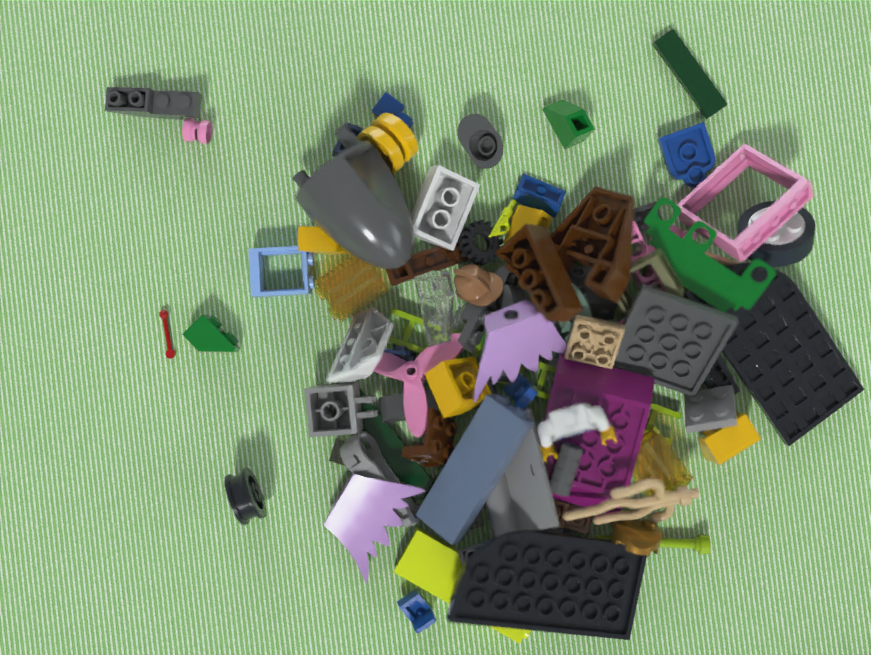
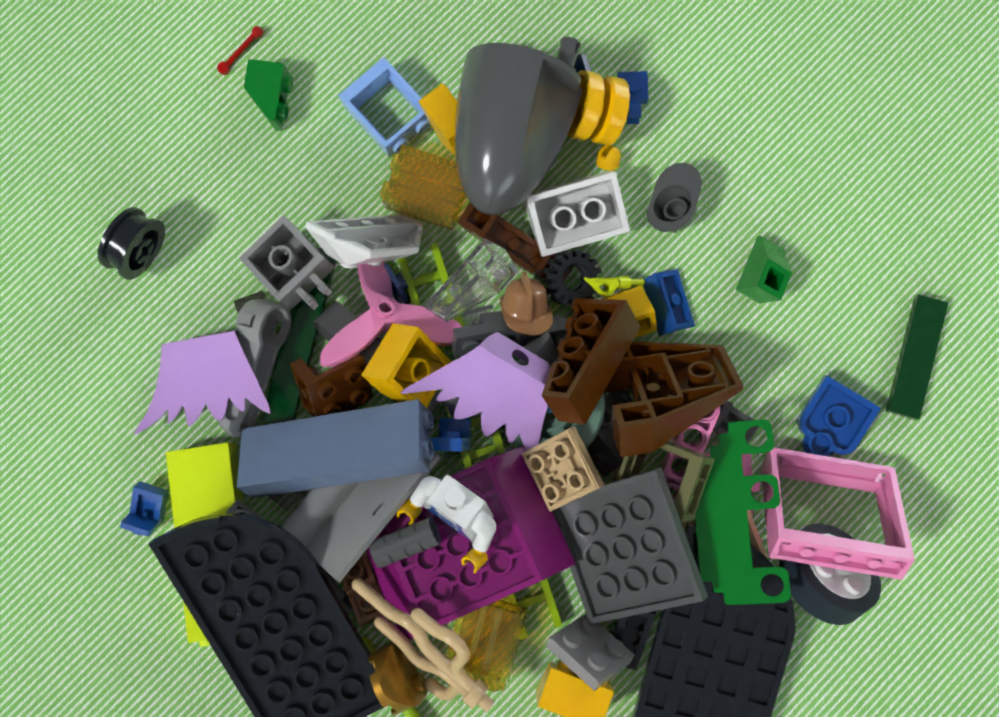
camera: 55 degrees right, 5 degrees down
none -> yellow hinge [596,145,621,171]

